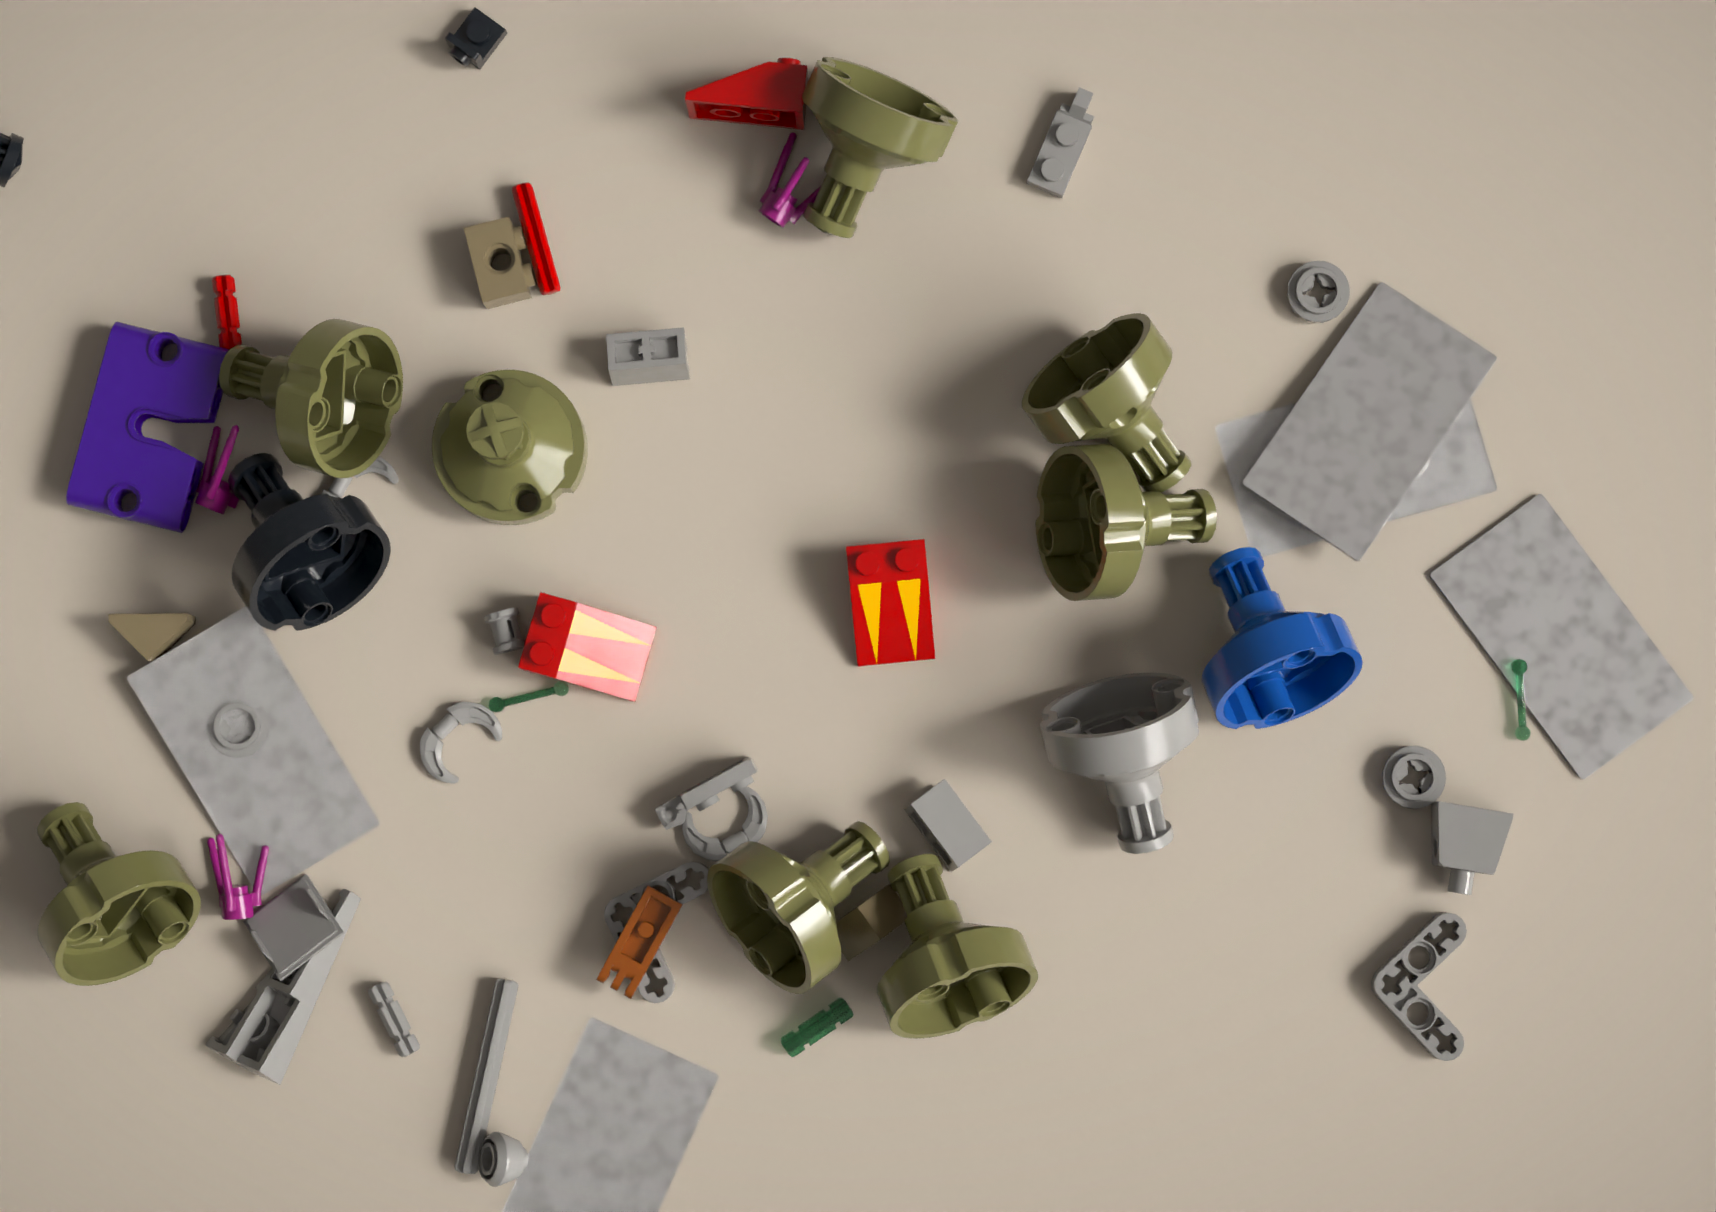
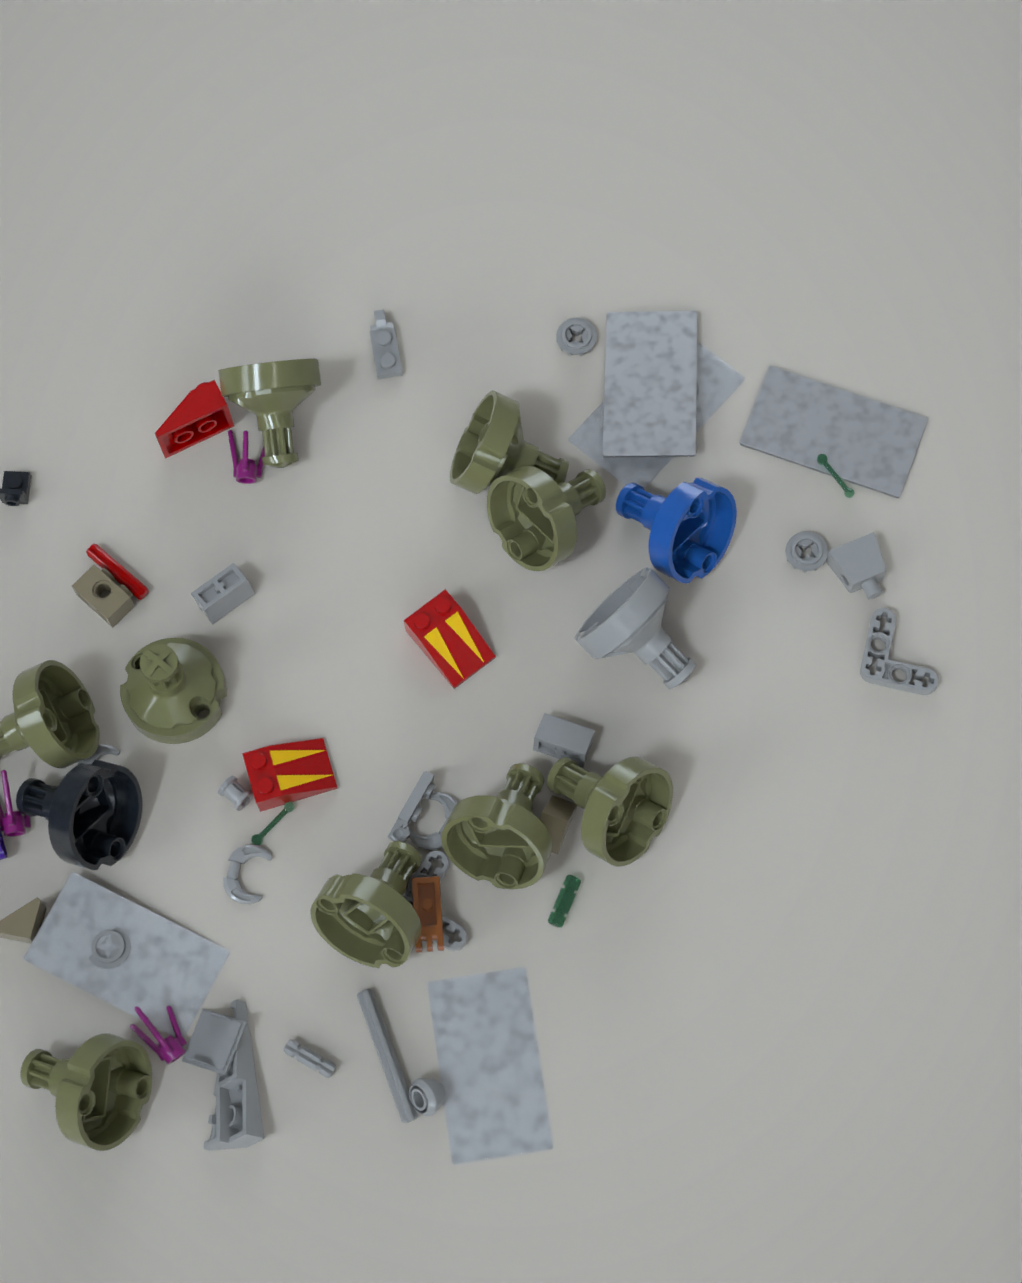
camera: 30 degrees left, 15 degrees down
none -> olive piece [310,841,422,968]

